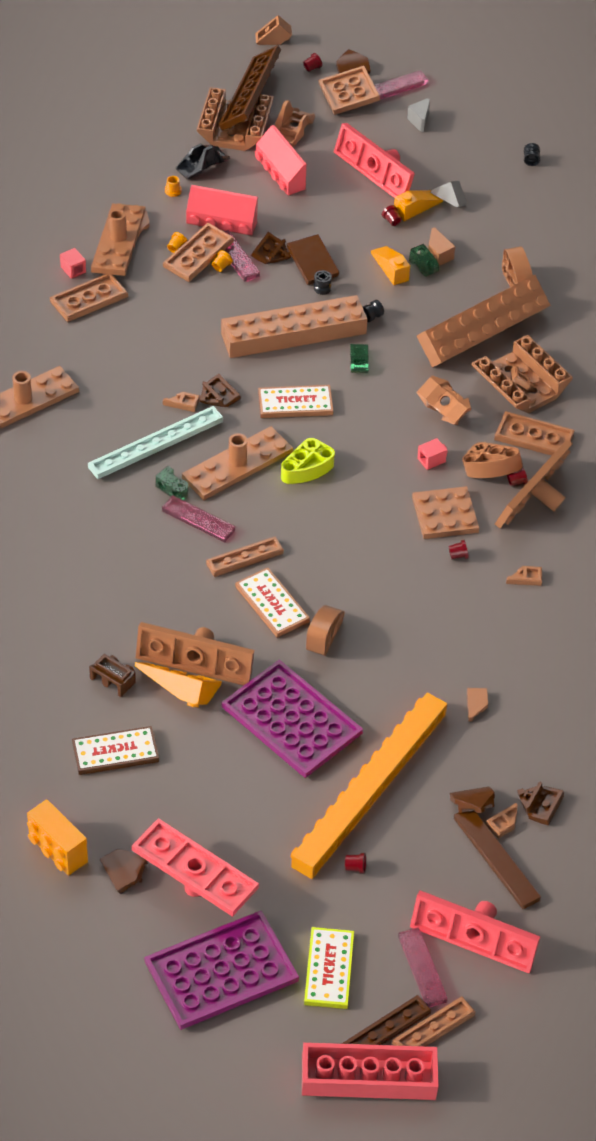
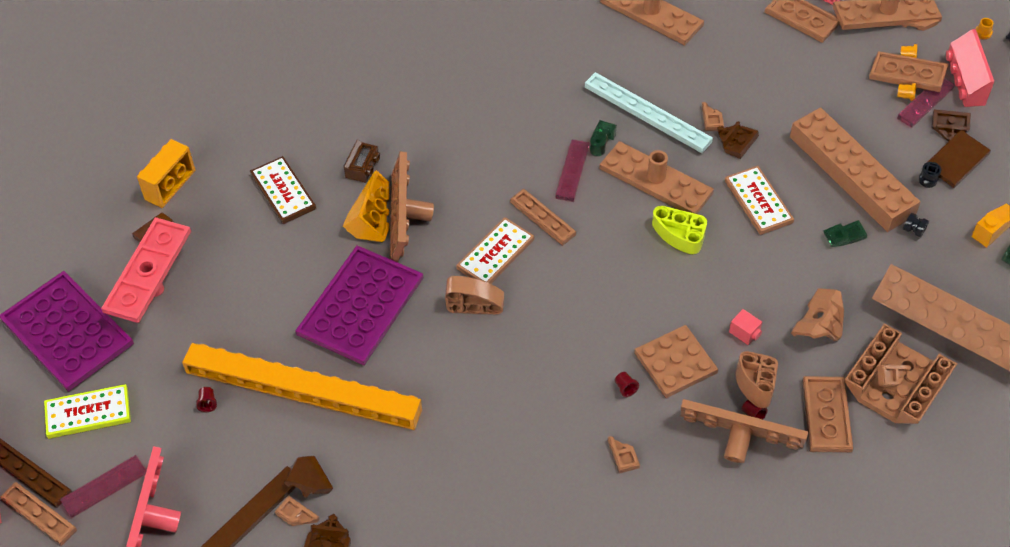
camera: 75 degrees right, 5 degrees up
nougat tile [467,688,488,722] -> none

